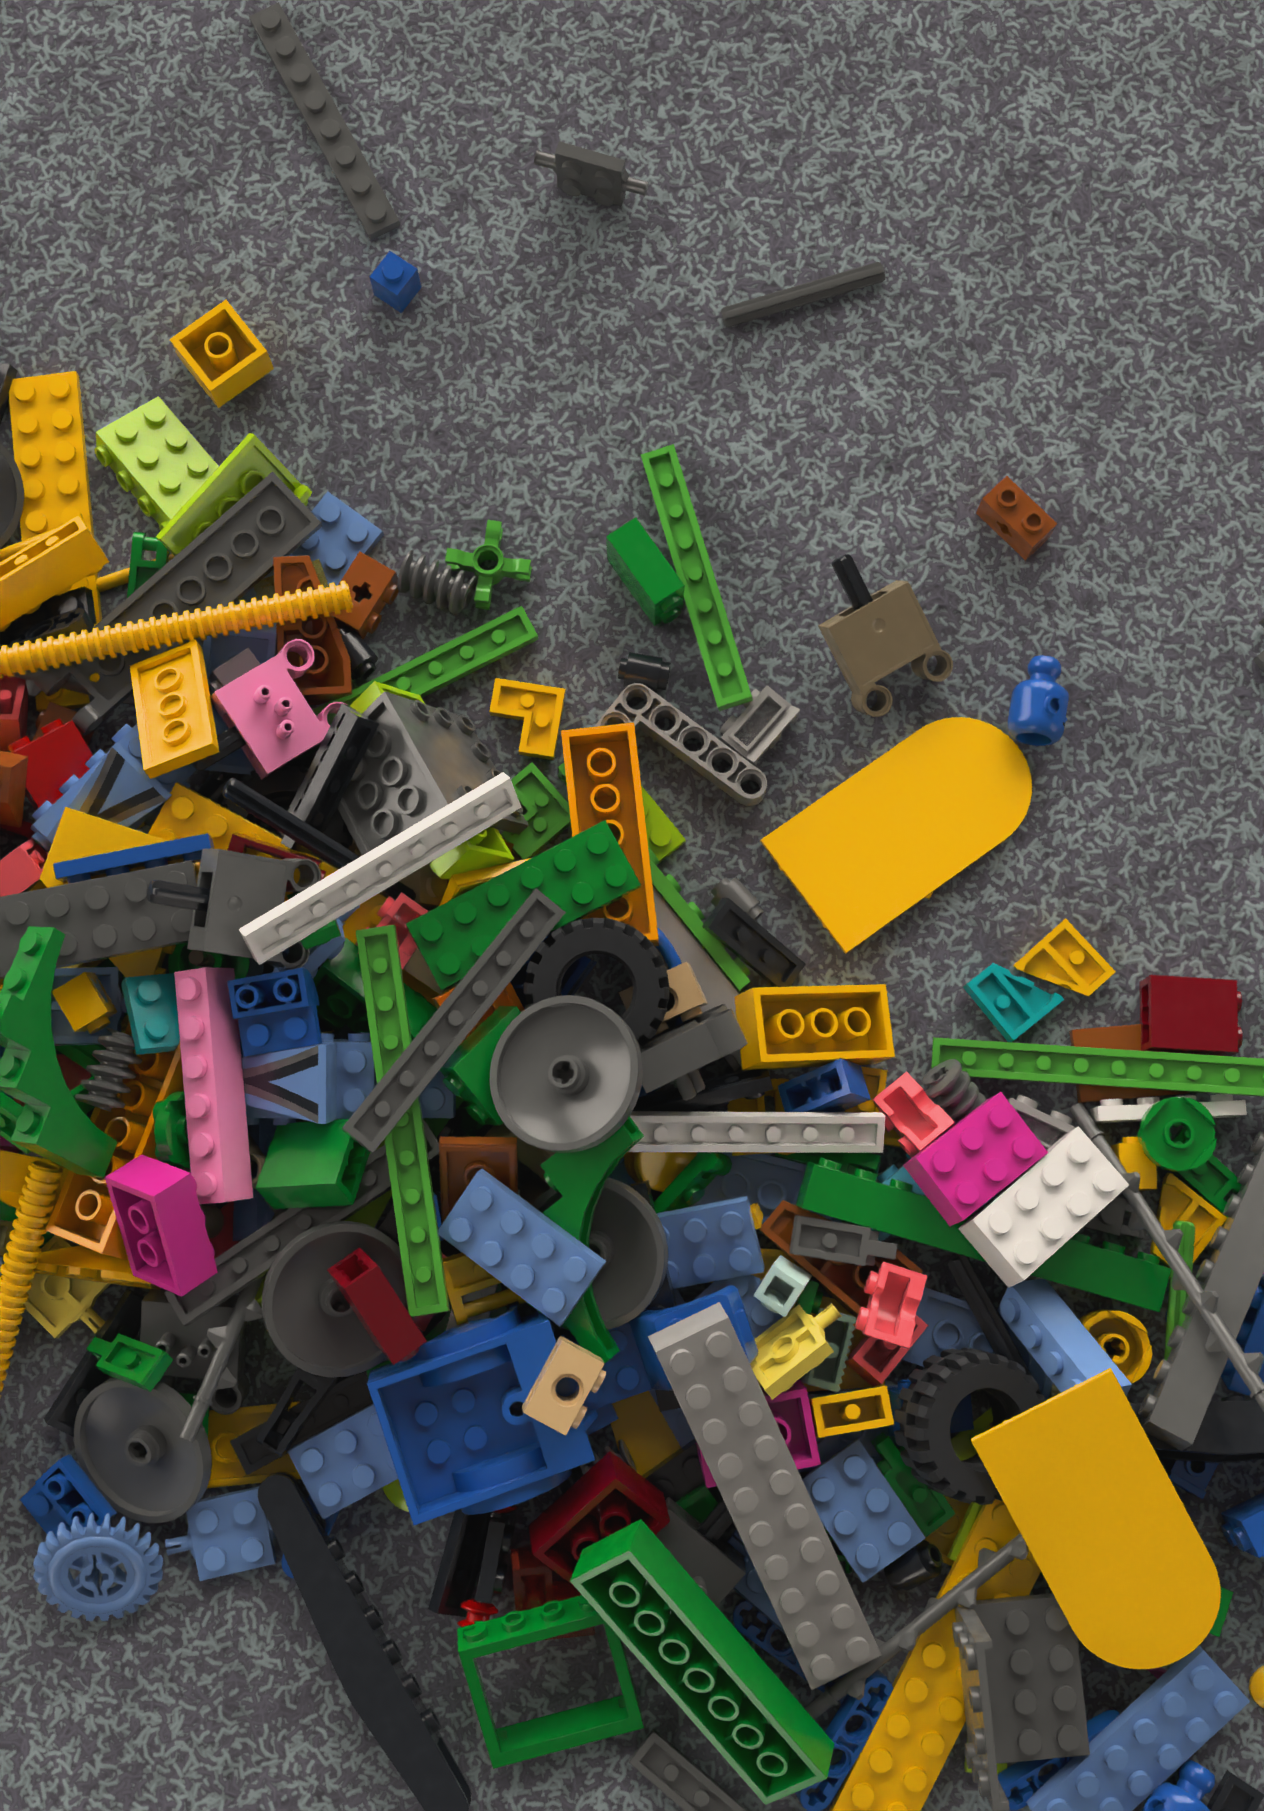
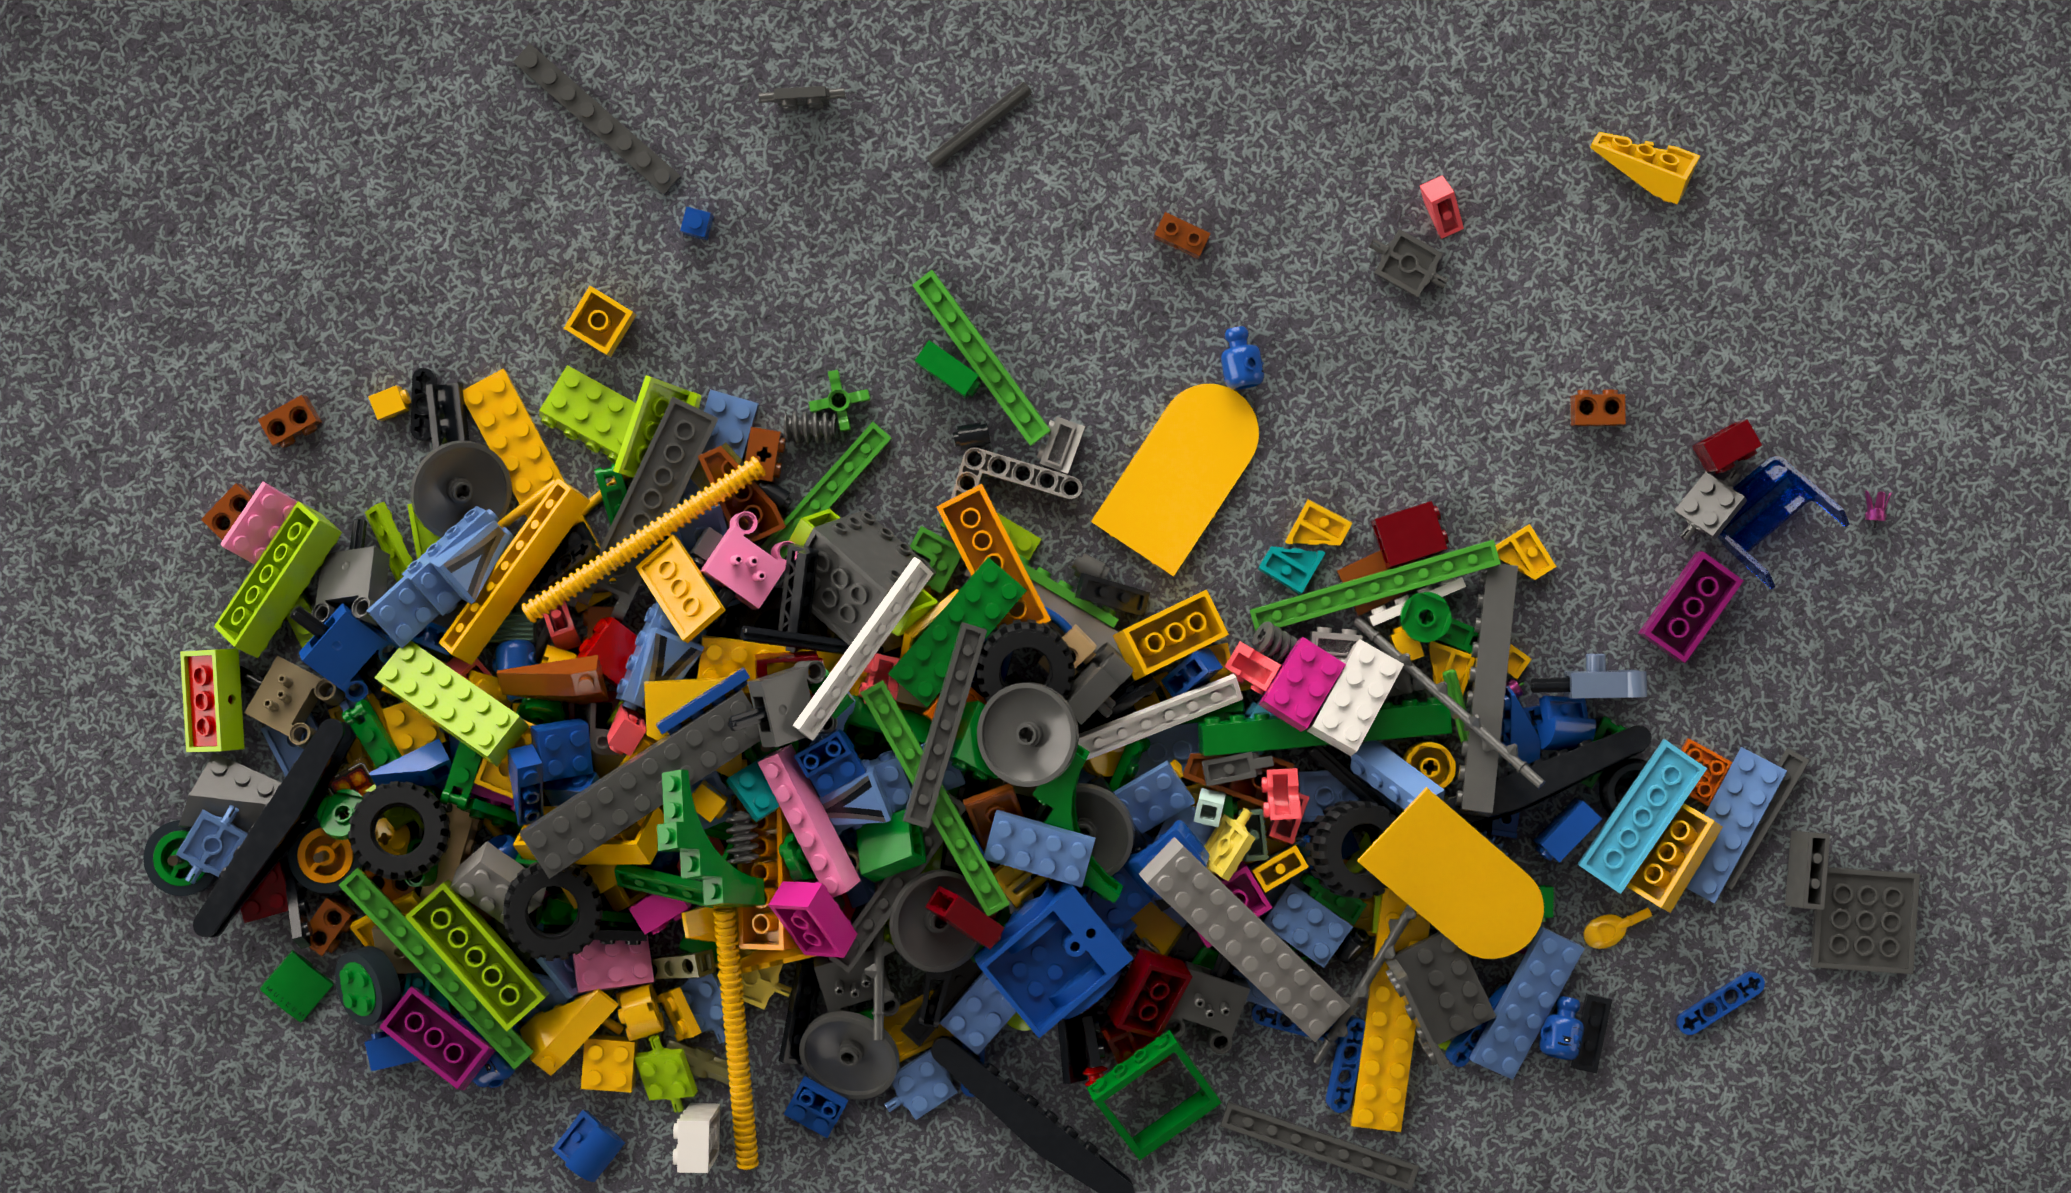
camera: 20 degrees left, 10 degrees up
medium blue gear [33,1513,163,1621] -> none
green hinge [86,1333,174,1392] -> none
yellow plate [489,678,566,760] -> none
tan brick [522,1336,606,1436] -> none
green brick [570,1519,835,1805] -> none
dark tan piece [818,554,953,717] -> none

